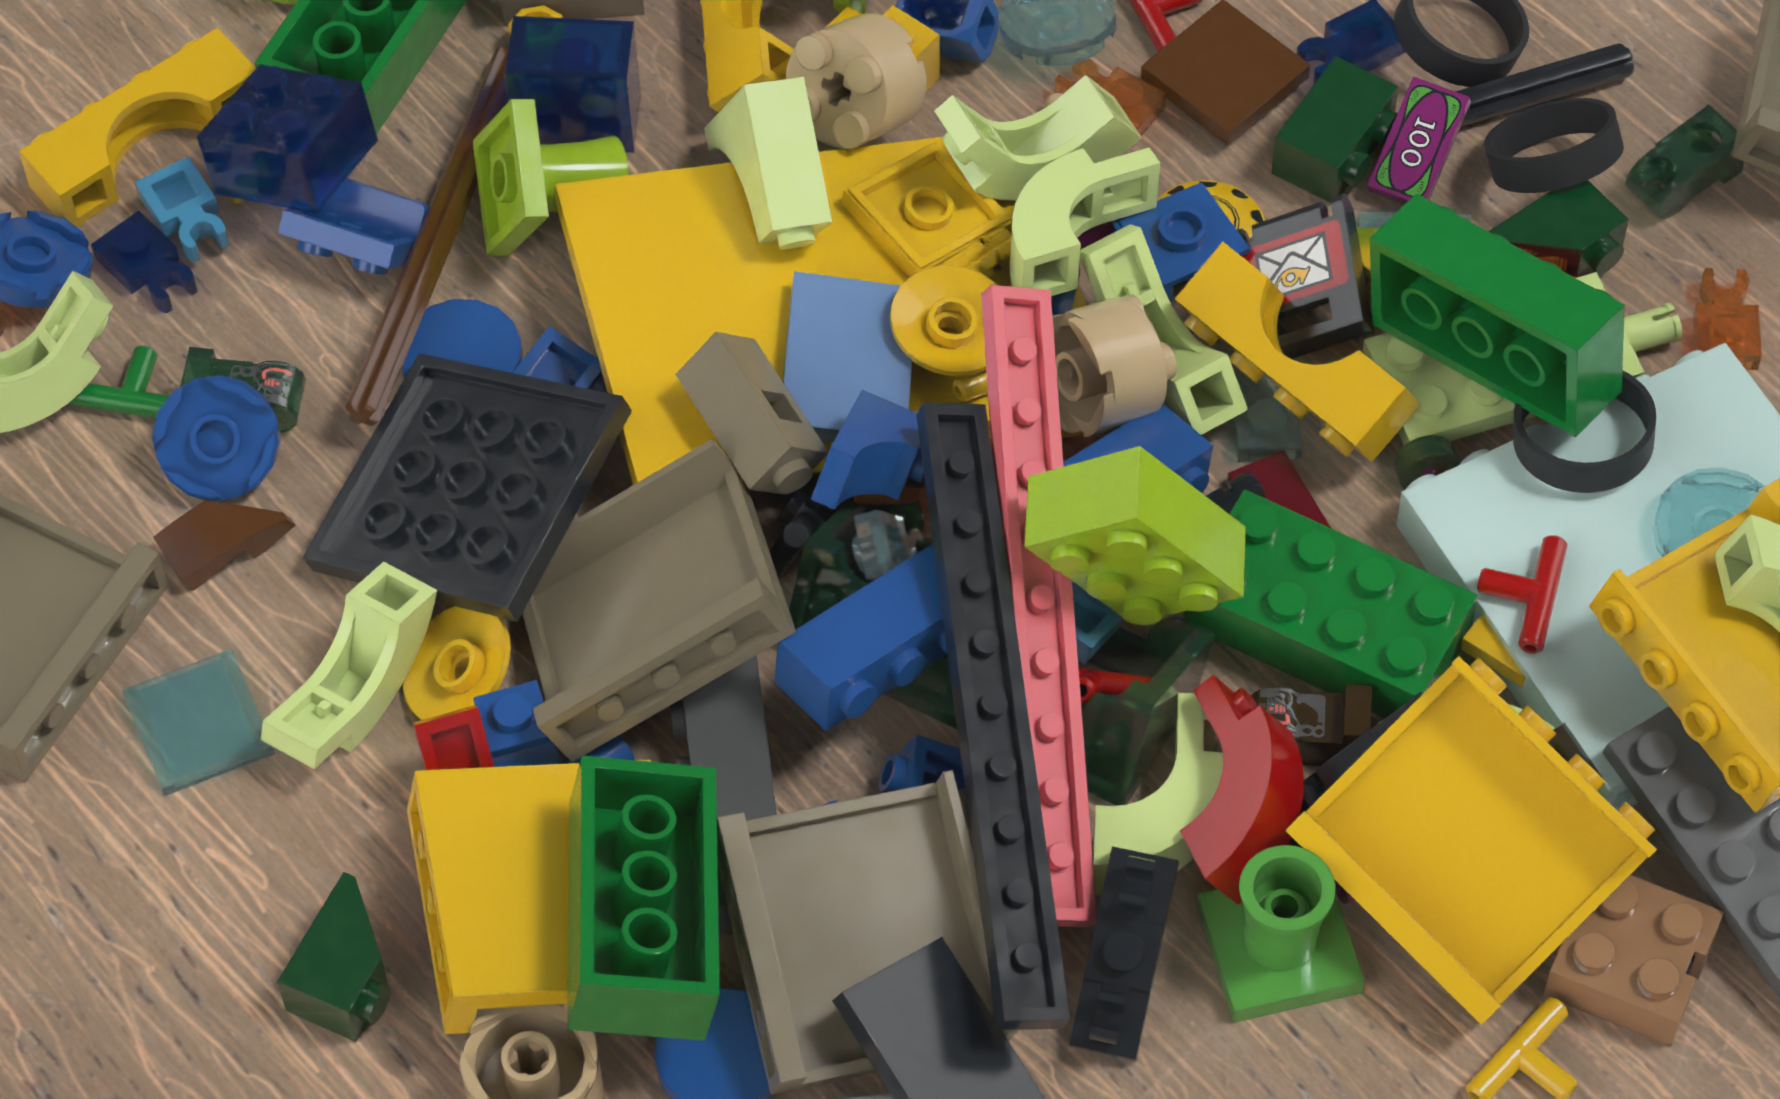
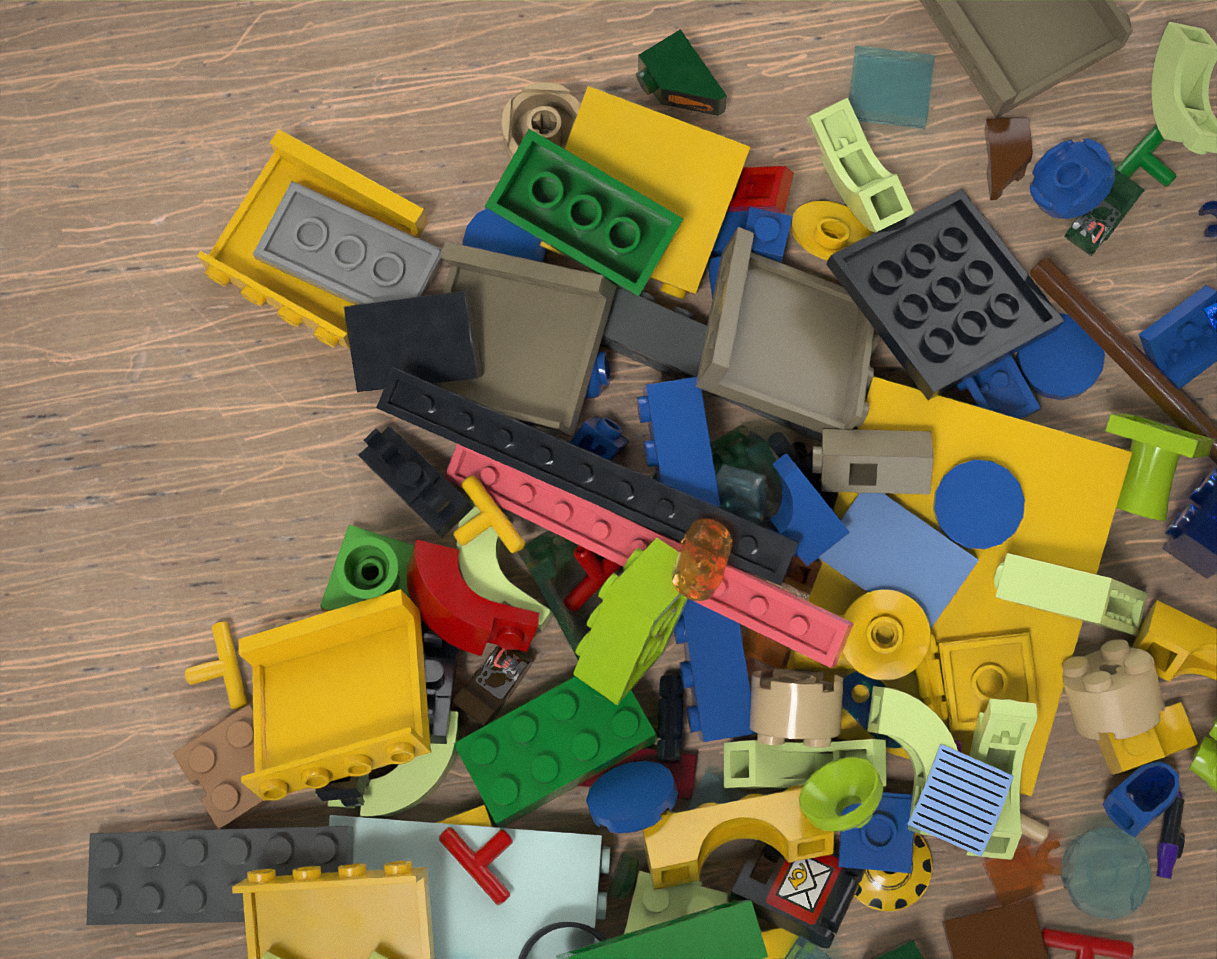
camera: 125 degrees right, 20 degrees up
none -> yellow piece [453,475,525,553]
none -> blue tile [586,761,678,834]
none -> clear orange plate [672,518,732,601]
none -> lime piece [799,757,883,832]
none -> light blue sticker [908,744,1014,856]
none -> blue tile [933,460,1025,550]

